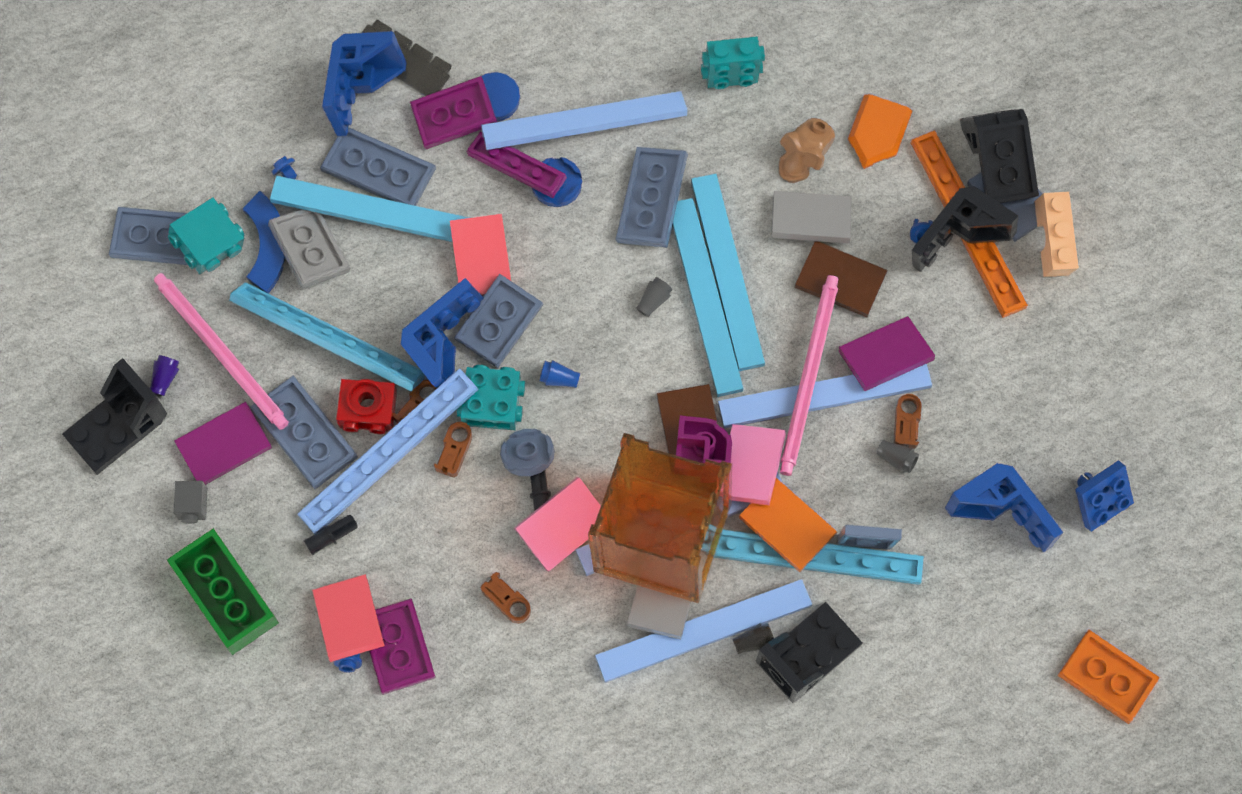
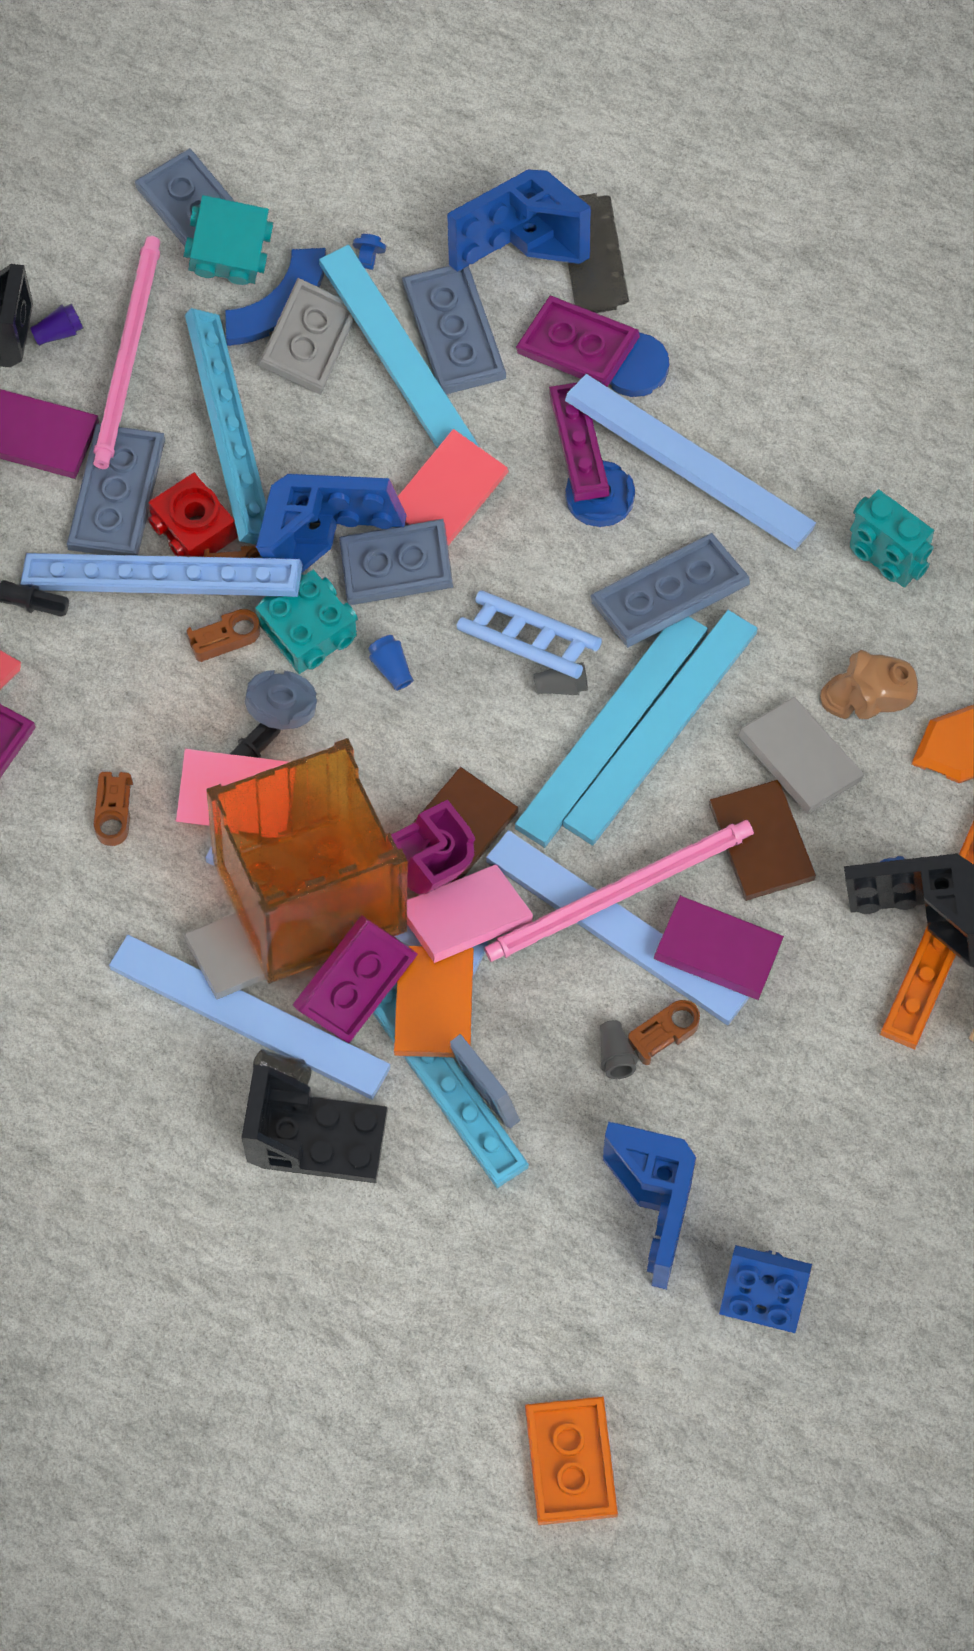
camera: 50 degrees right, 5 degrees down
none -> magenta tile [292,915,418,1043]
none -> light blue bar [457,590,602,679]

